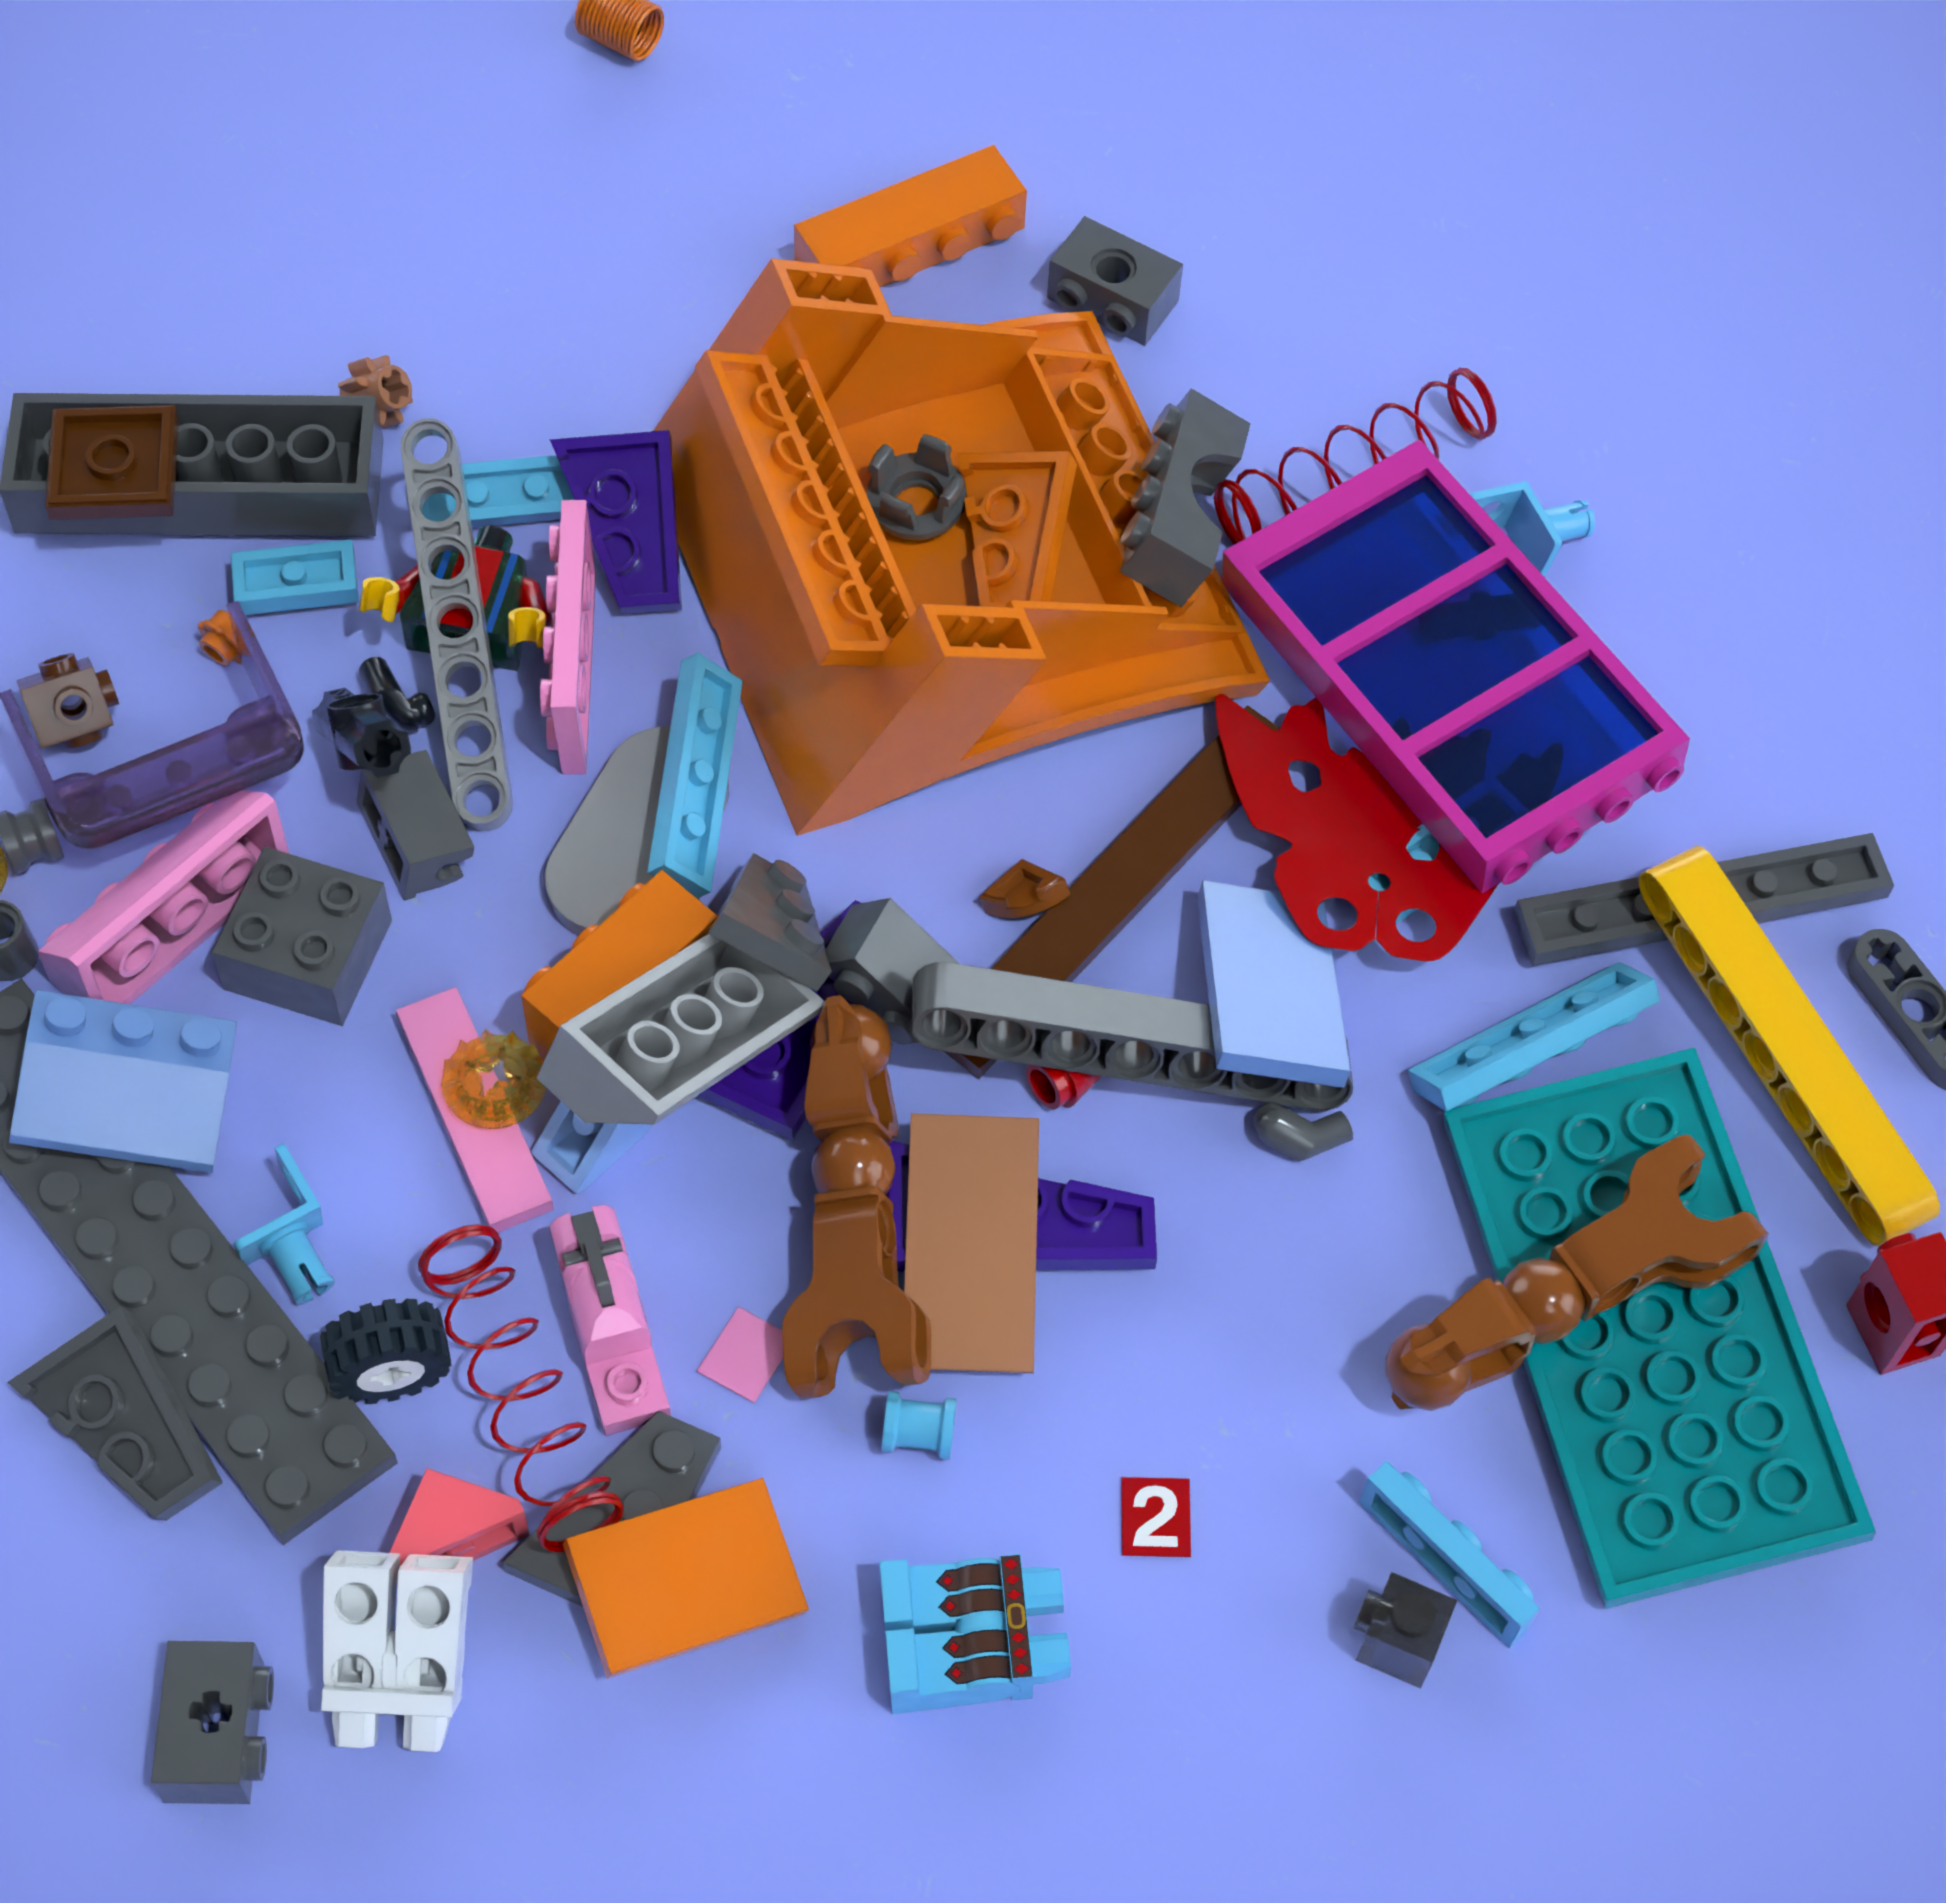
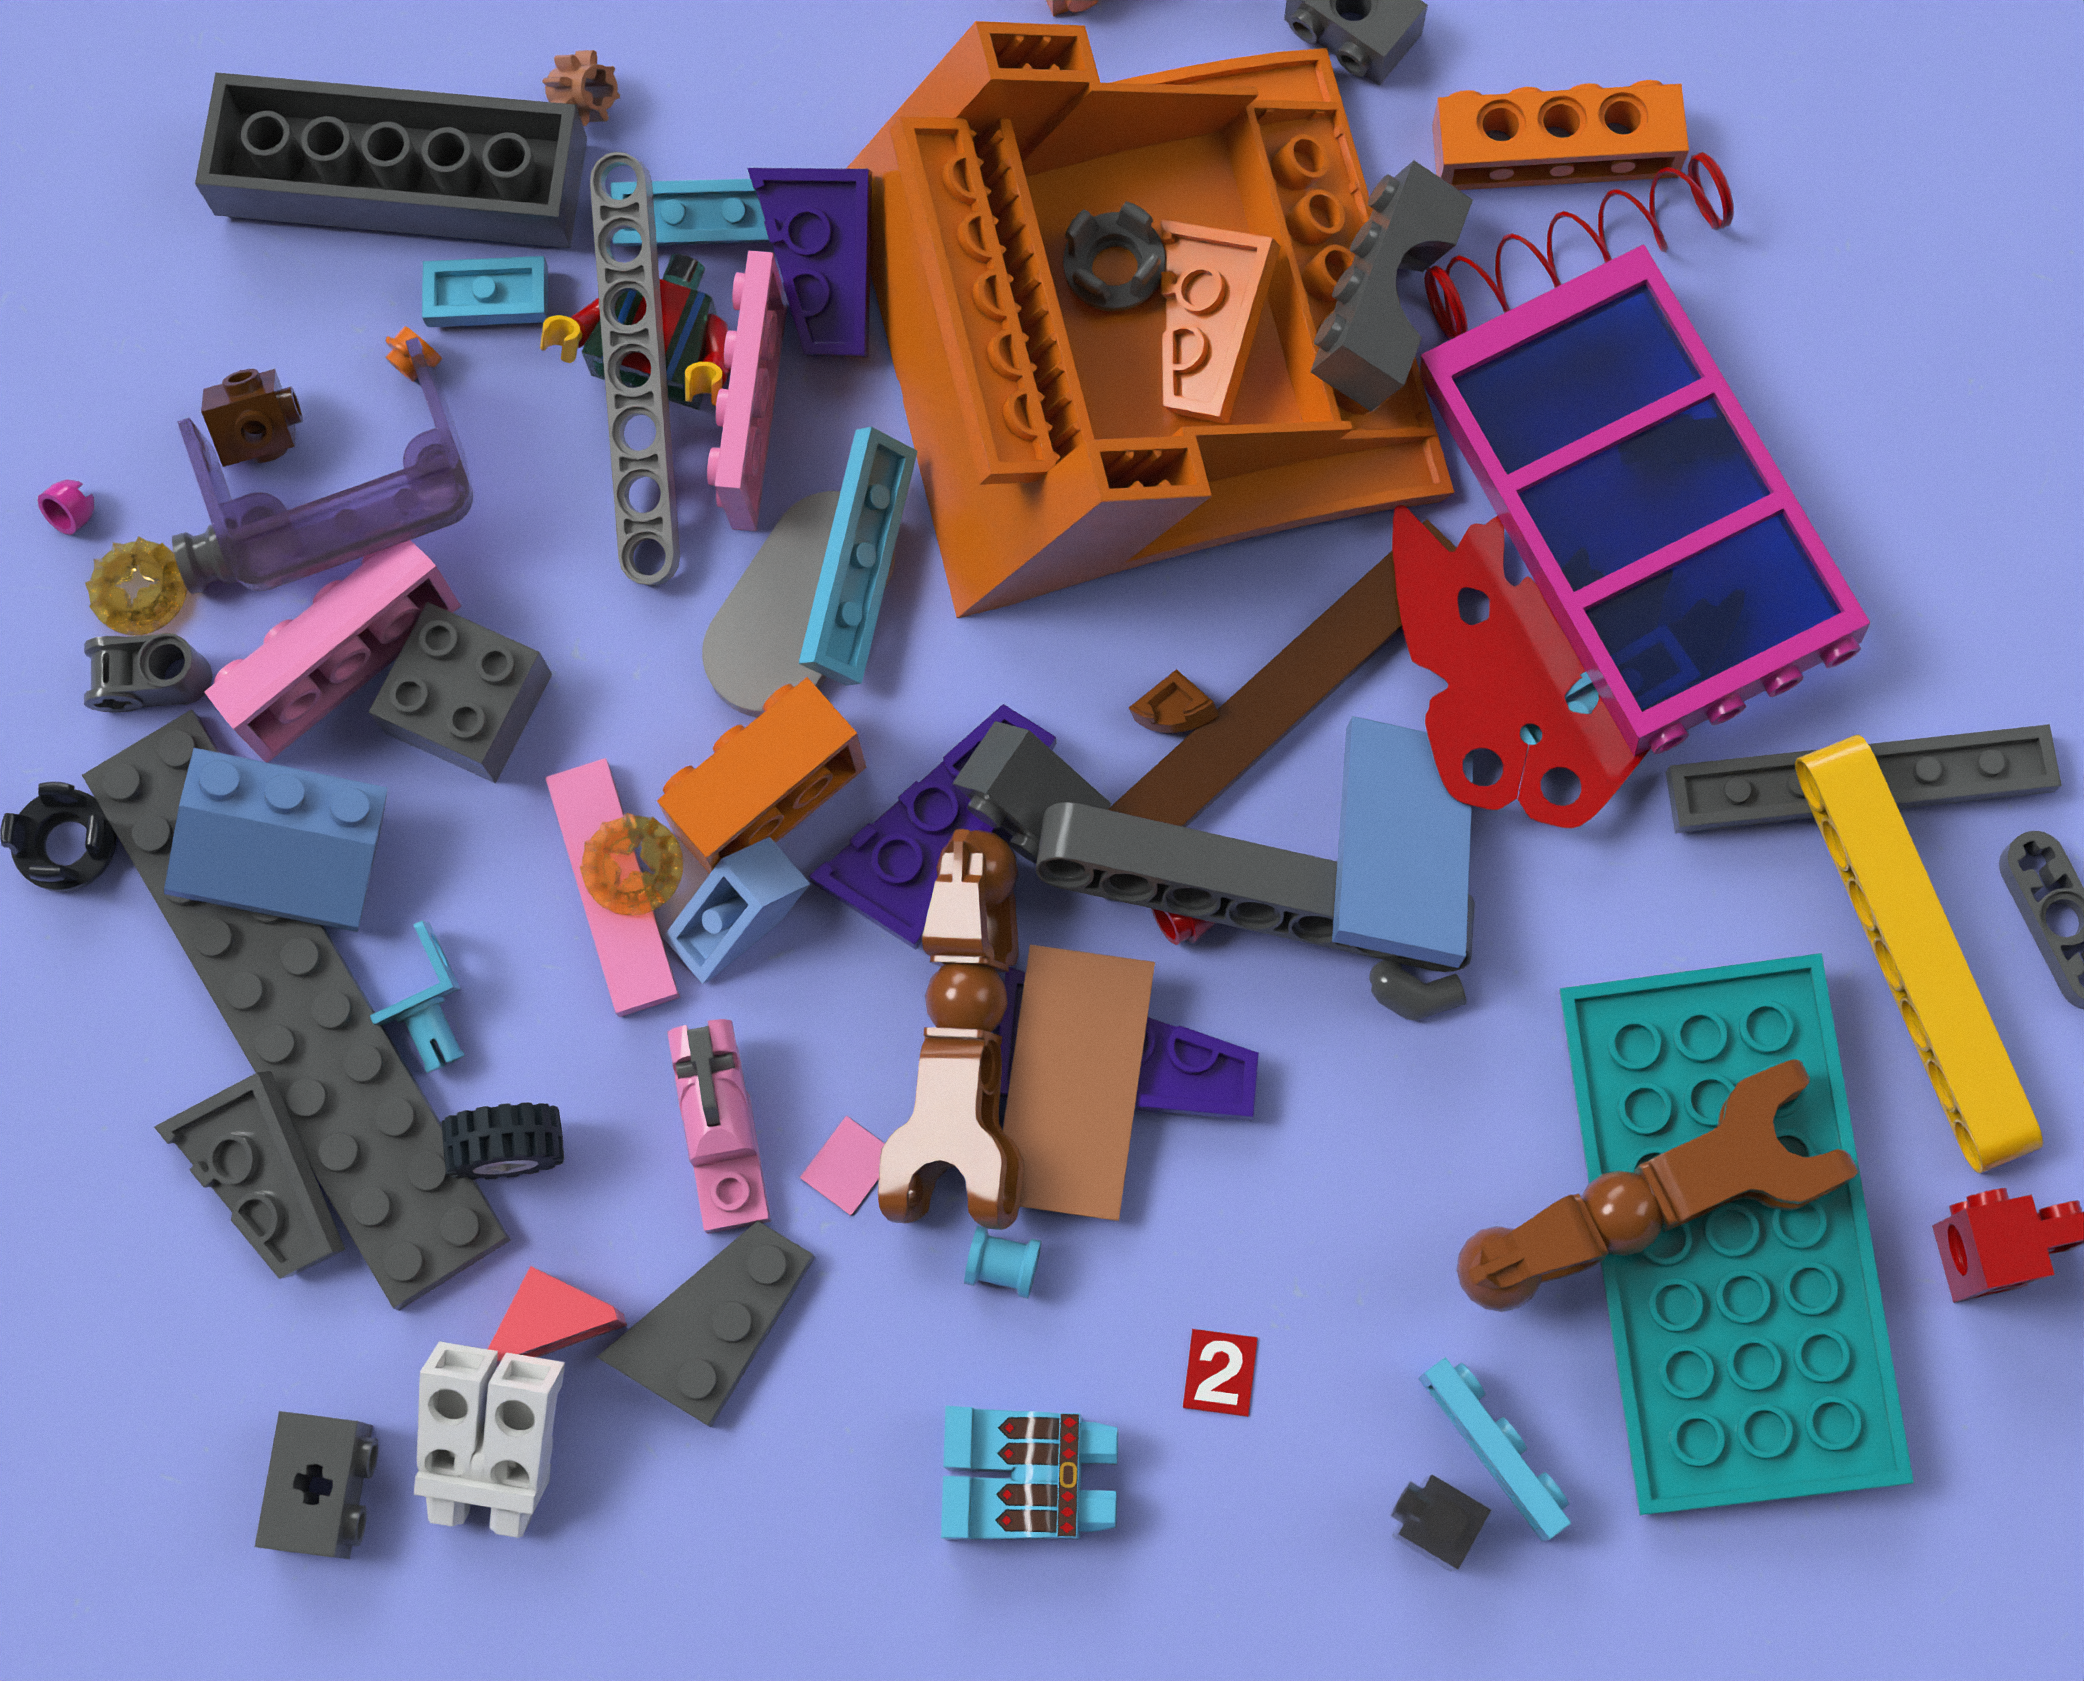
camera: 15 degrees right, 15 degrees up
reddish brown tile [45,405,179,520] -> none
black piece [312,687,411,778] -> none
dark grey hinge [357,750,474,901] -> none
black arm [359,657,435,732] -> none
red piece [418,1224,624,1553] -> none
light grey slope [537,934,825,1125] -> none
orange tile [563,1478,809,1679] -> none
dark grey wing [708,853,832,992] -> none
medium azure plate [1408,962,1660,1111] -> none
medium azure bracket [1452,481,1595,577] -> none
none -> orange brick [1432,80,1689,190]

